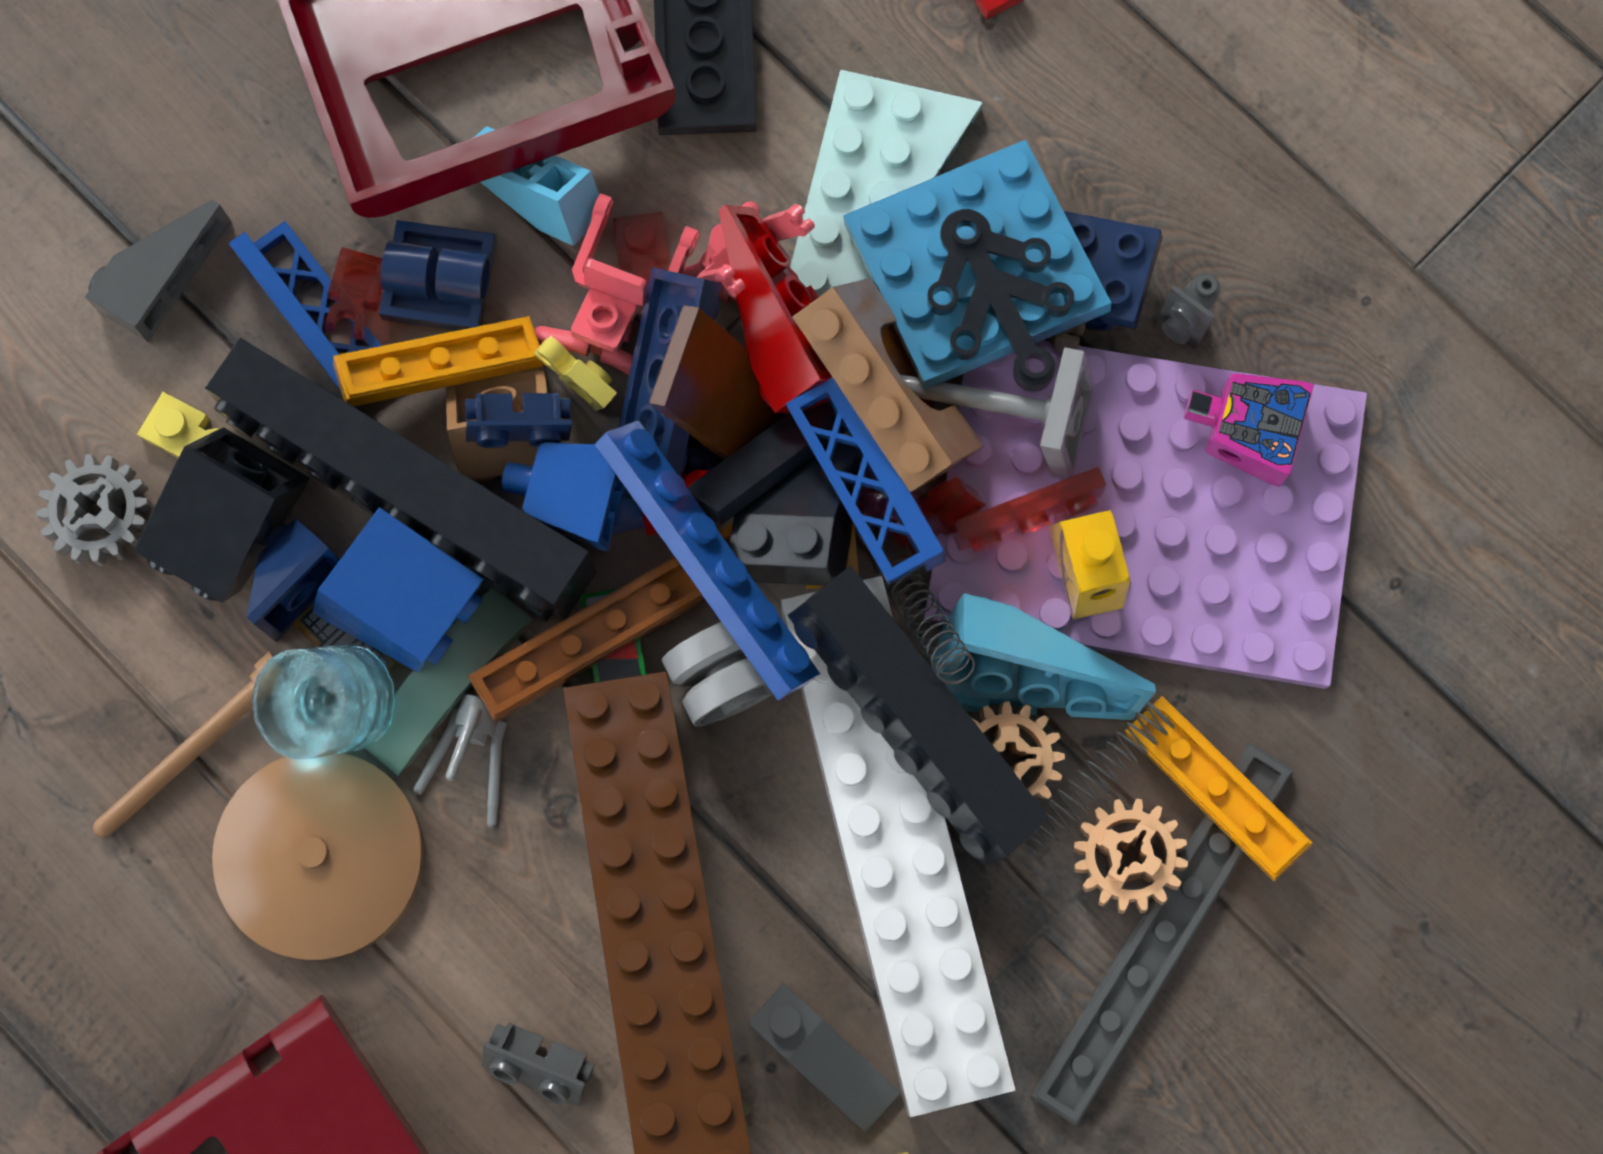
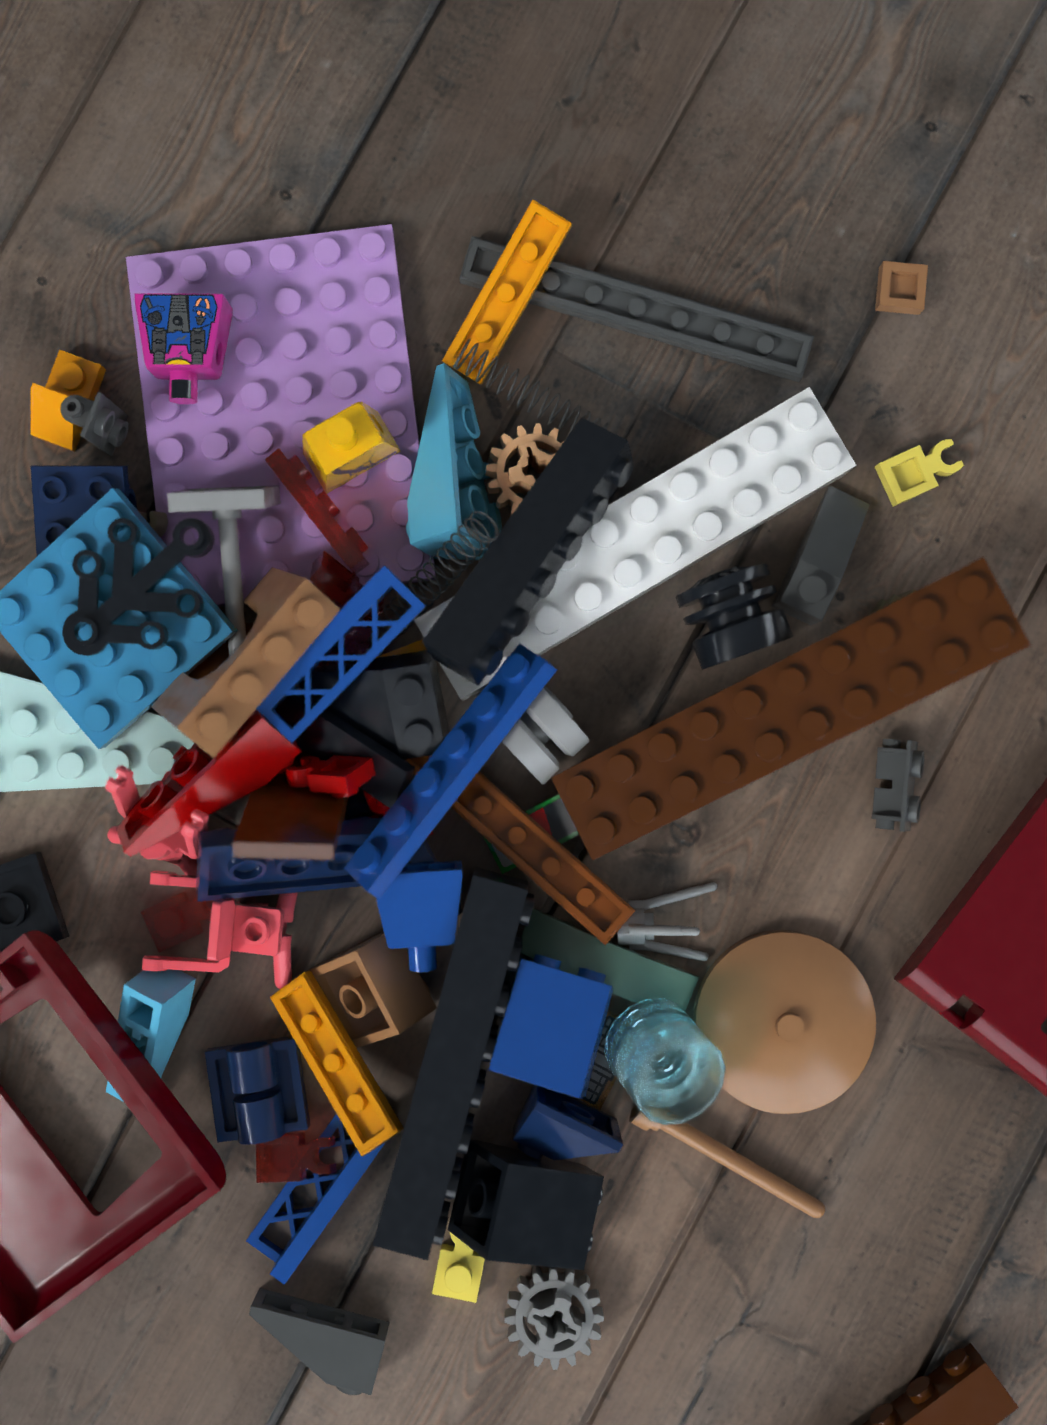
camera: 110 degrees left, 10 degrees up
dark blue hinge [465,393,572,448] -> none
light yellow plate [533,336,617,411] -> none
light nougat gear [1073,799,1188,914] -> none
none -> light orange slope [31,349,106,452]
none -> red plate [285,755,376,798]
none -> black wheel [675,563,793,670]

